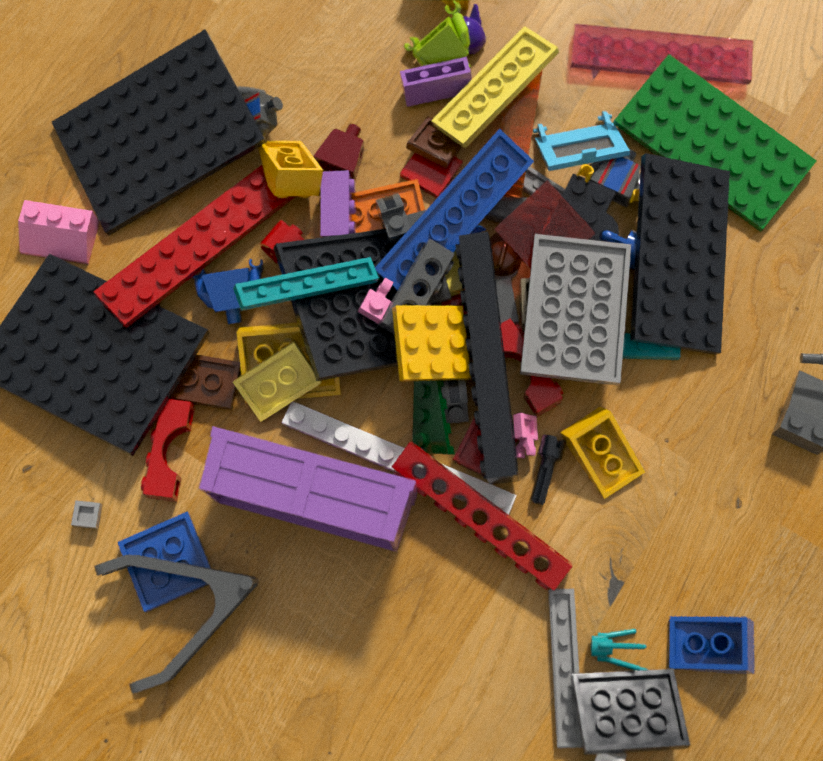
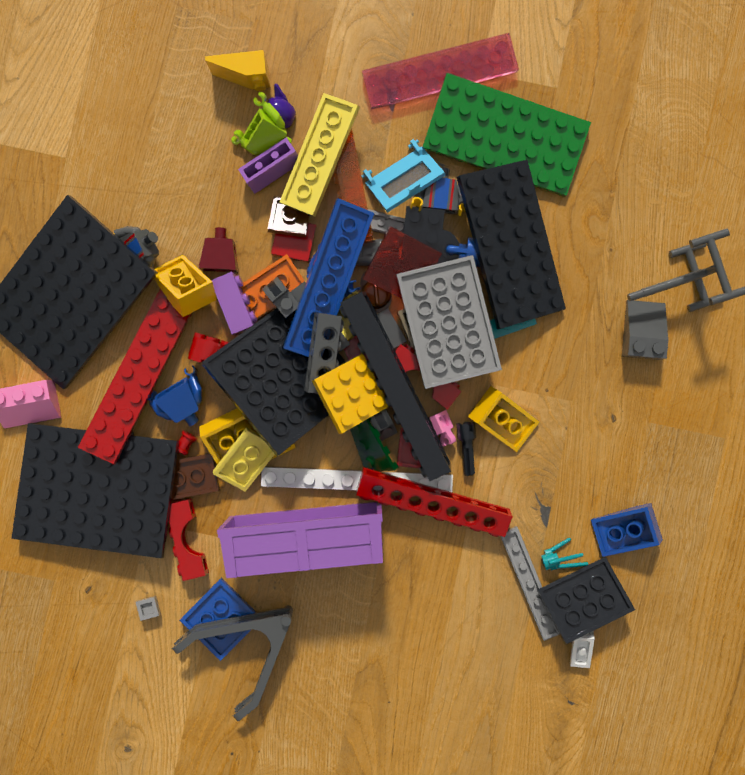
camera: 25 degrees left, 15 degrees up
teal plate [233,257,379,311] -> none
bright pink plate [357,278,393,324] -> none
none -> red bush [178,430,197,455]

